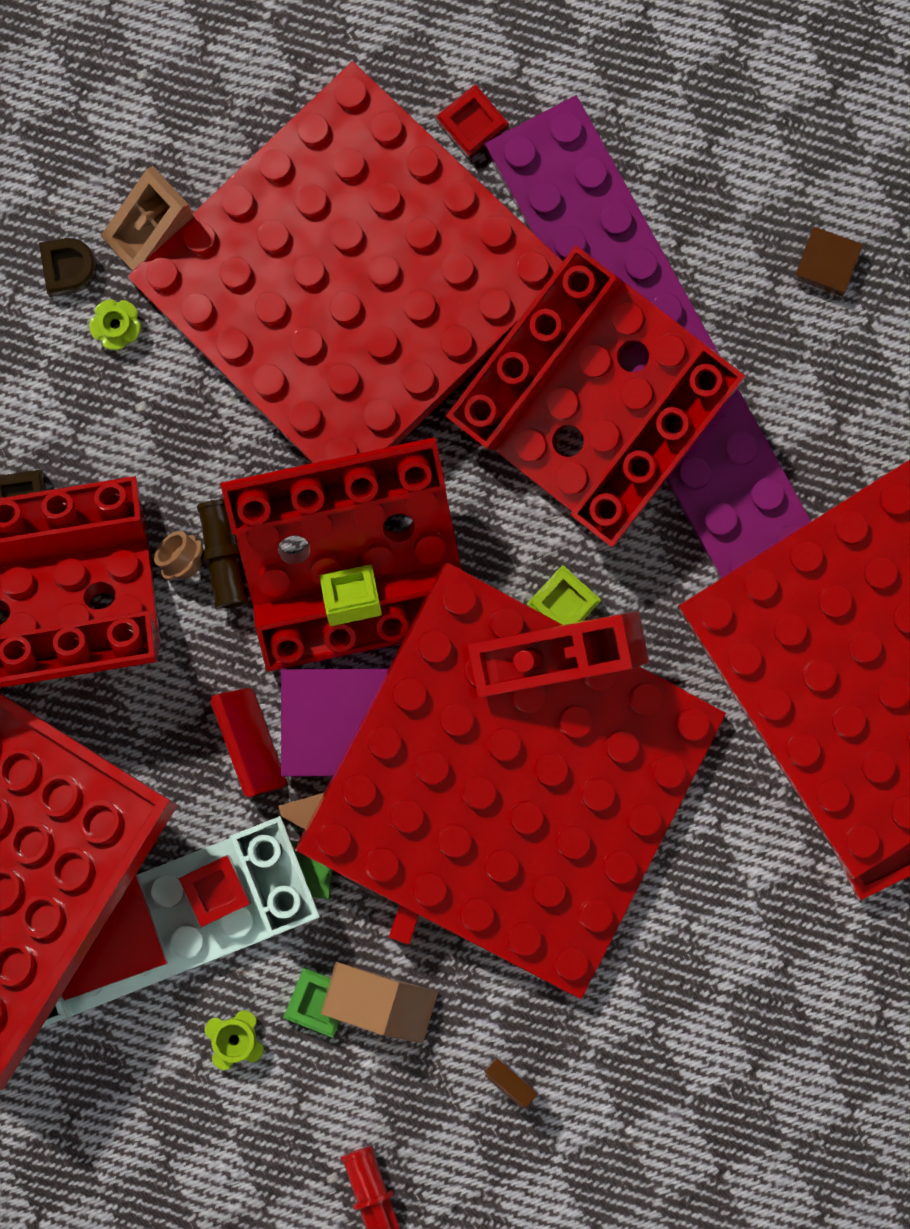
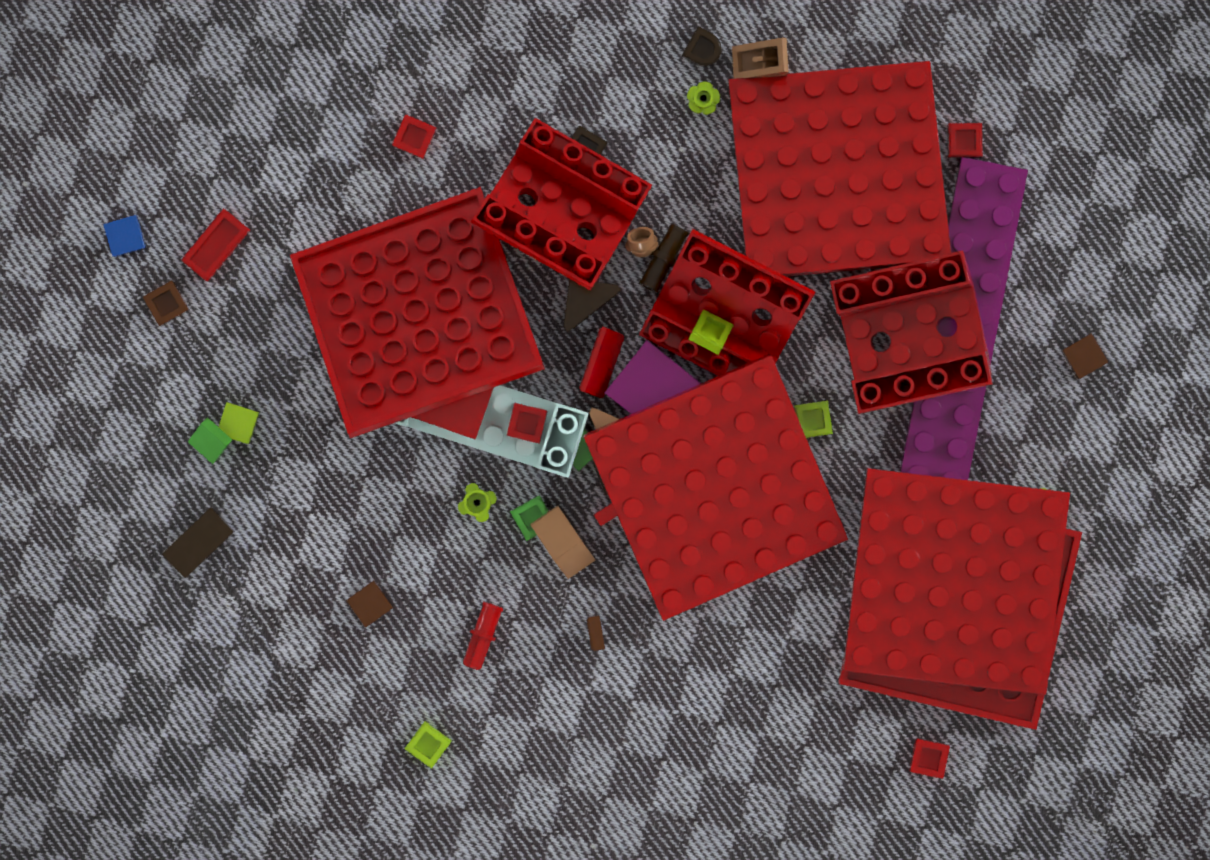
camera: 35 degrees right, 5 degrees up
red slope [467,610,650,698] -> none
none -> dark brown slope [564,279,621,333]

